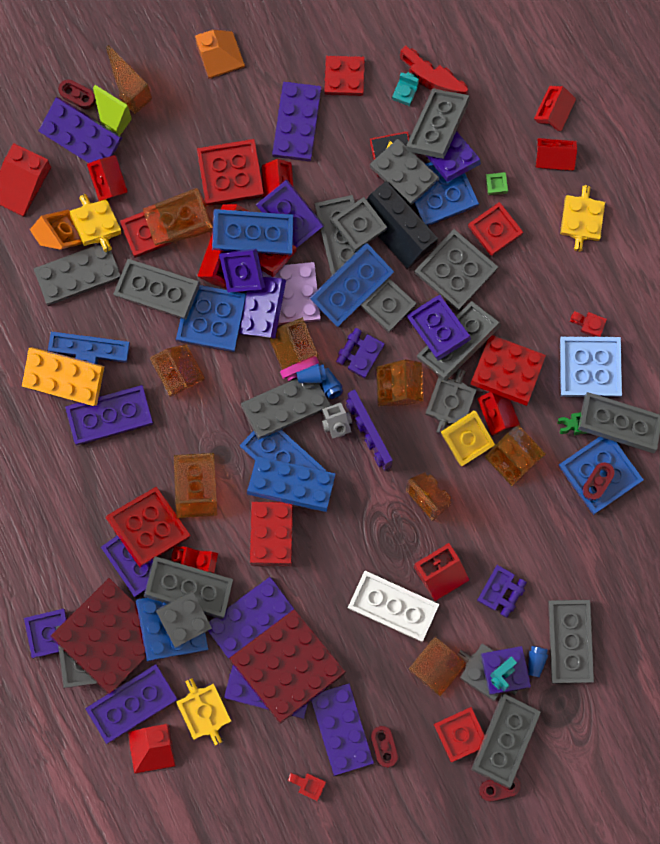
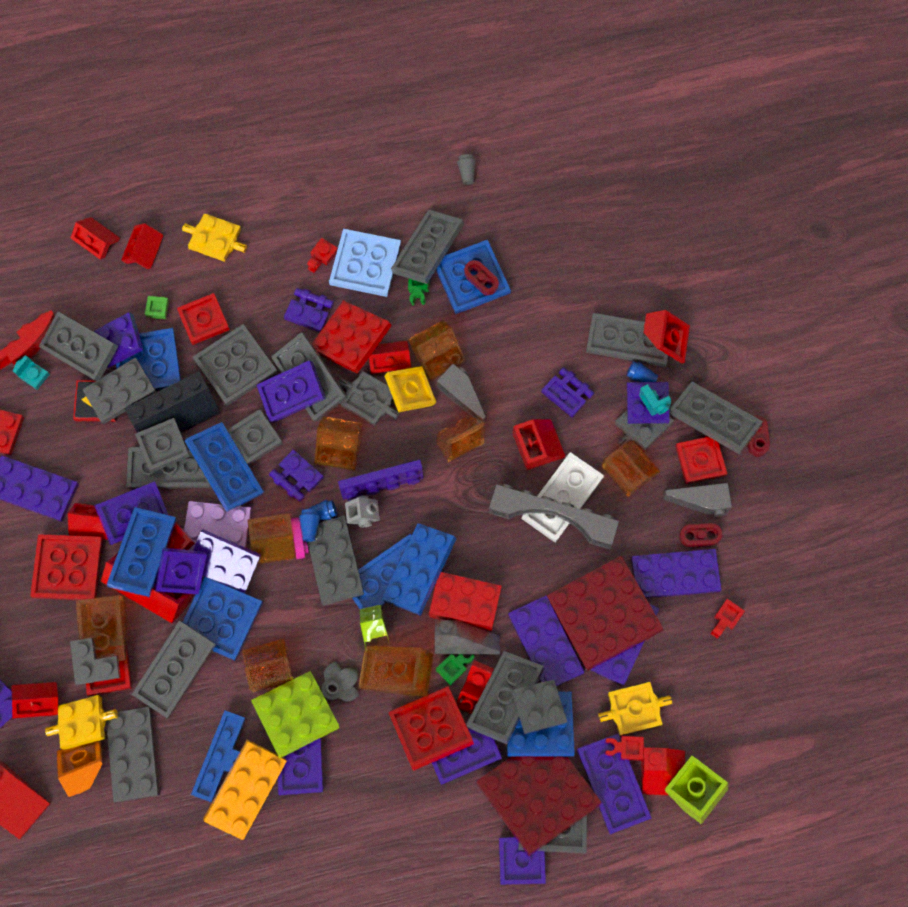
camera: 80 degrees left, 5 degrees down
none -> dark grey plate [70,638,121,685]
none -> lime plate [251,671,339,759]
none -> dark purple plate [284,288,334,332]
none -> dark grey plate [321,661,359,702]
none -> lime piece [360,605,389,652]
none -> flat silver slope [435,620,500,654]
none -> green plate [436,654,475,686]
none -> flat silver slope [437,364,486,426]
none -> flat silver arch [489,484,619,550]
none -> red plate [605,736,644,761]
none -> red slope [643,310,690,363]
none -> flat silver slope [663,483,732,517]
none -> lime slope [665,756,728,824]

